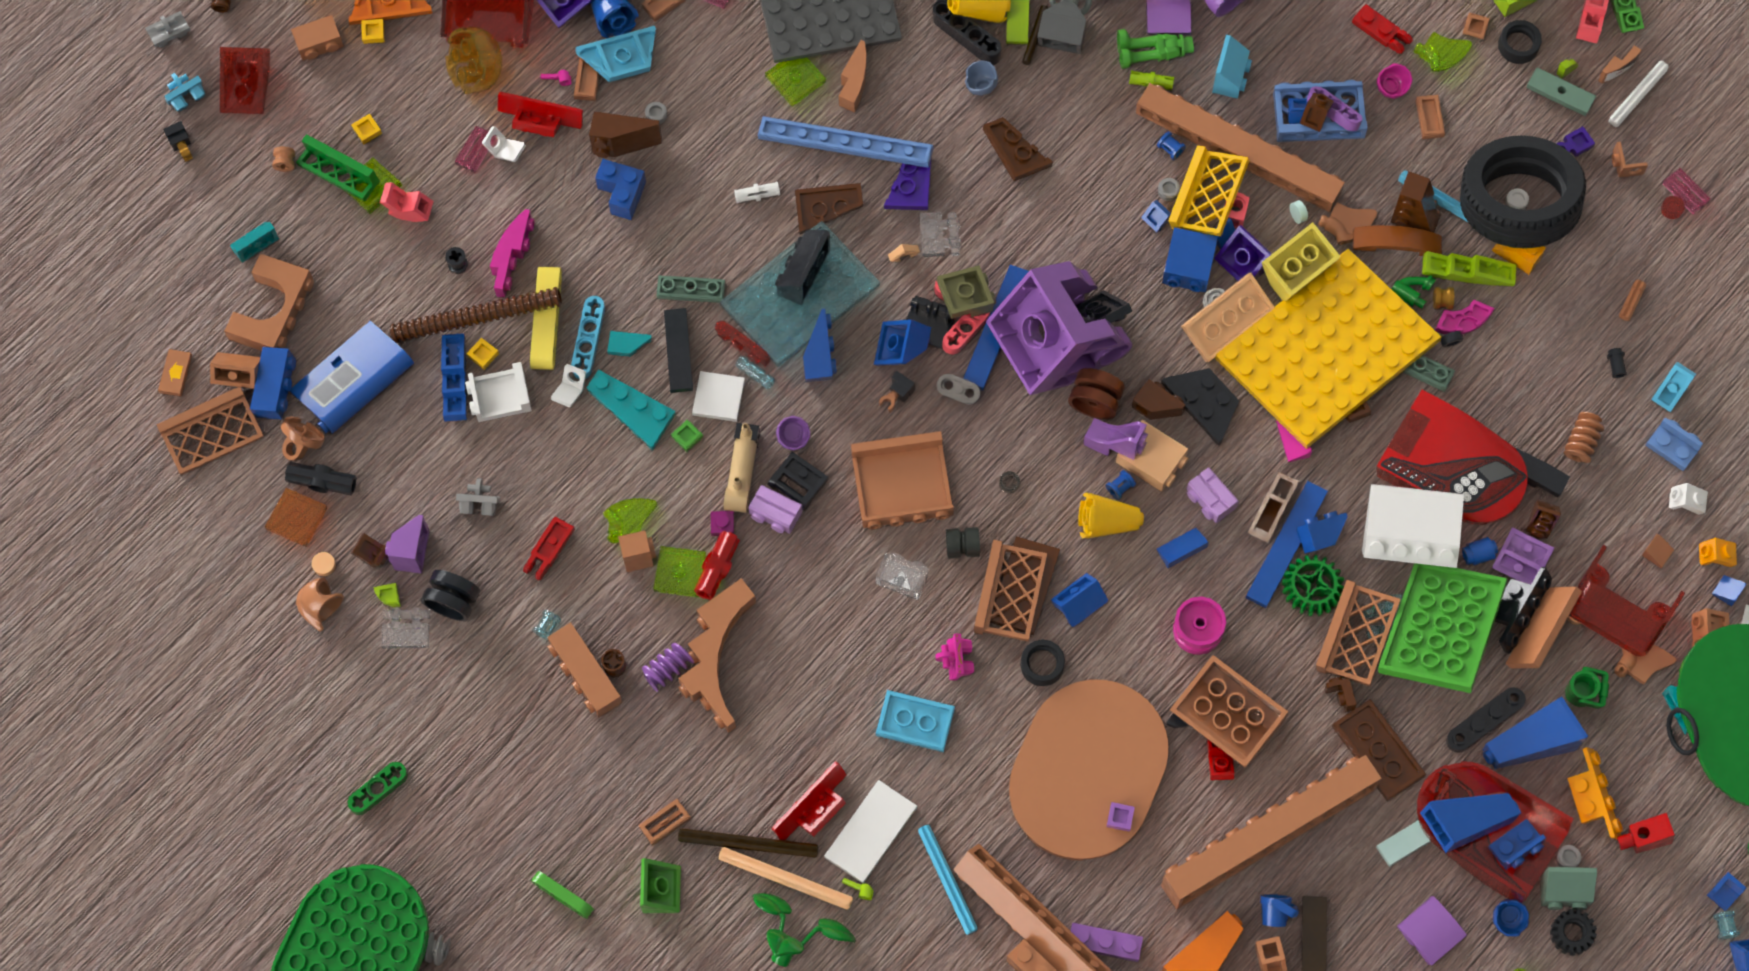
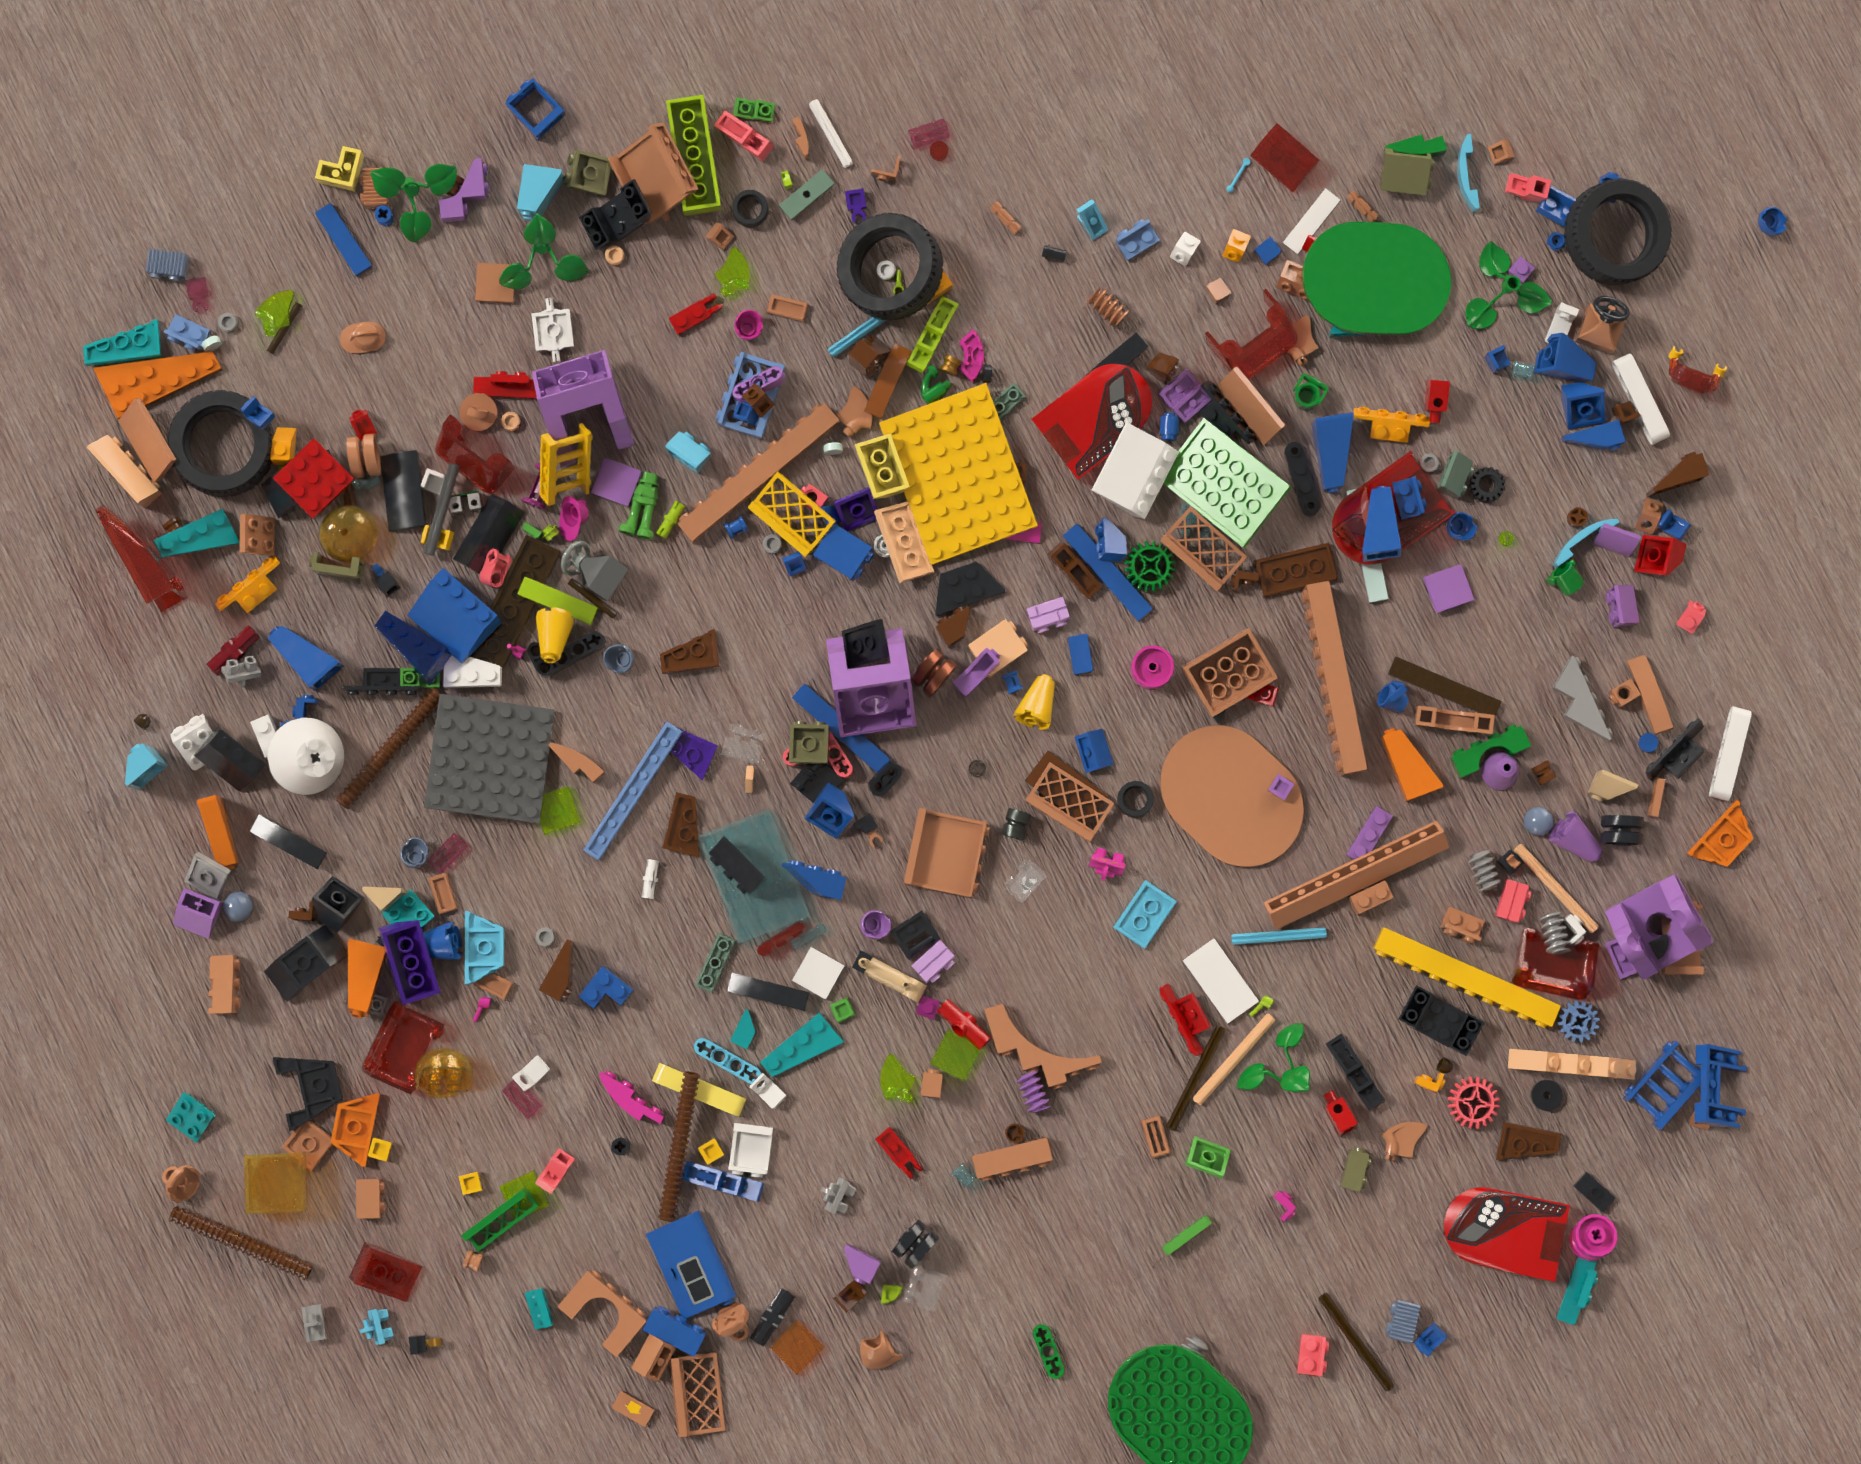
camera: 75 degrees left, 15 degrees up
light nougat tile [312,552,336,576] -> none
red bracket [497,92,583,138] -> none
black piece [1666,708,1699,756] -> none

